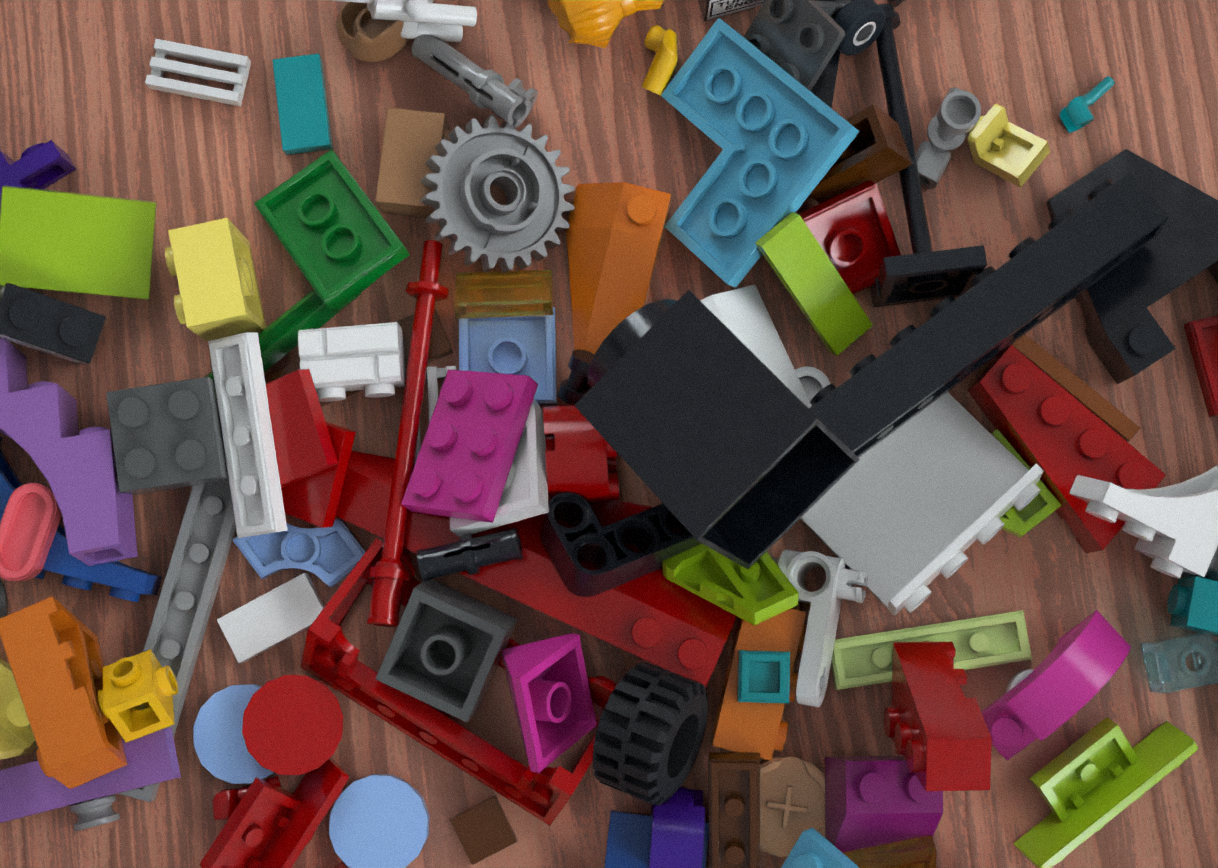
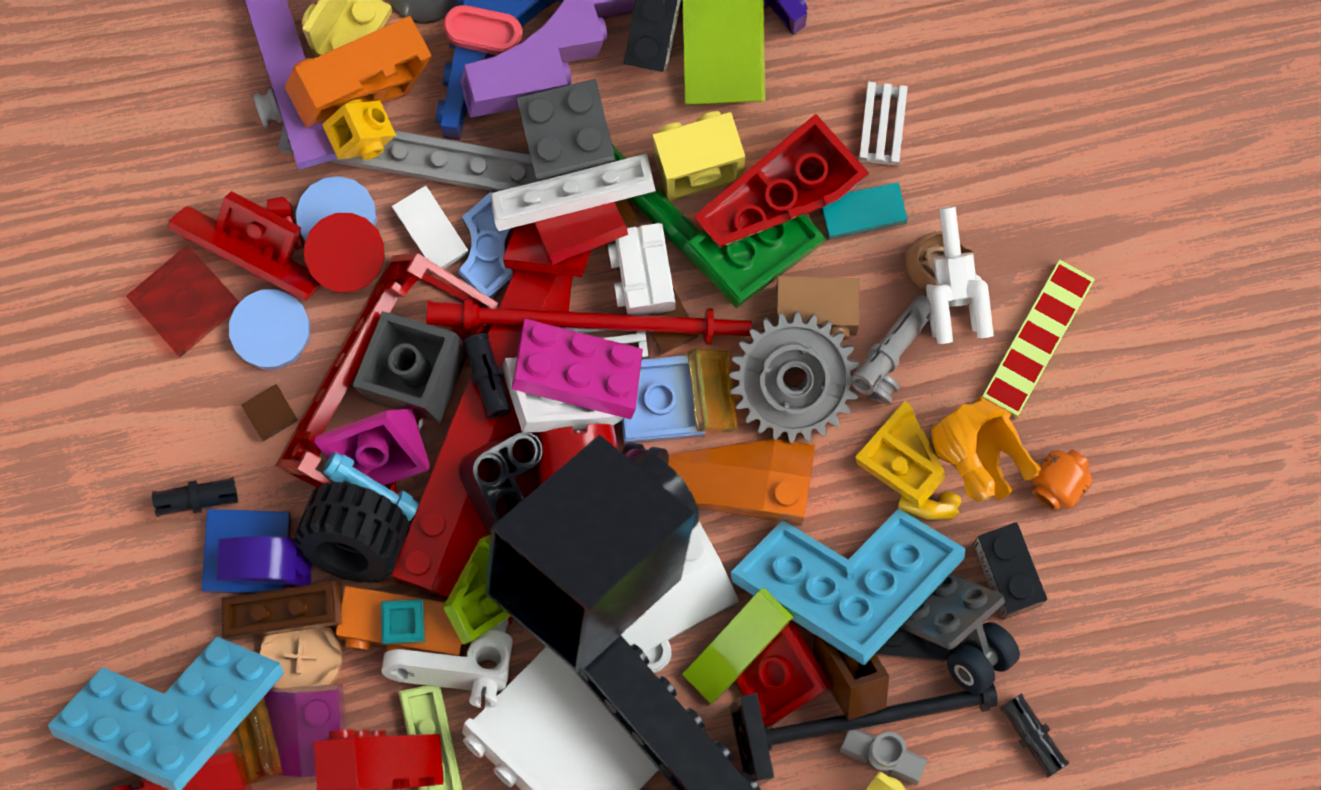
camera: 85 degrees right, 5 degrees down
none -> medium azure bar [322,451,419,523]
none -> red wedge [693,113,869,248]
none -> yellow wing [855,401,946,507]

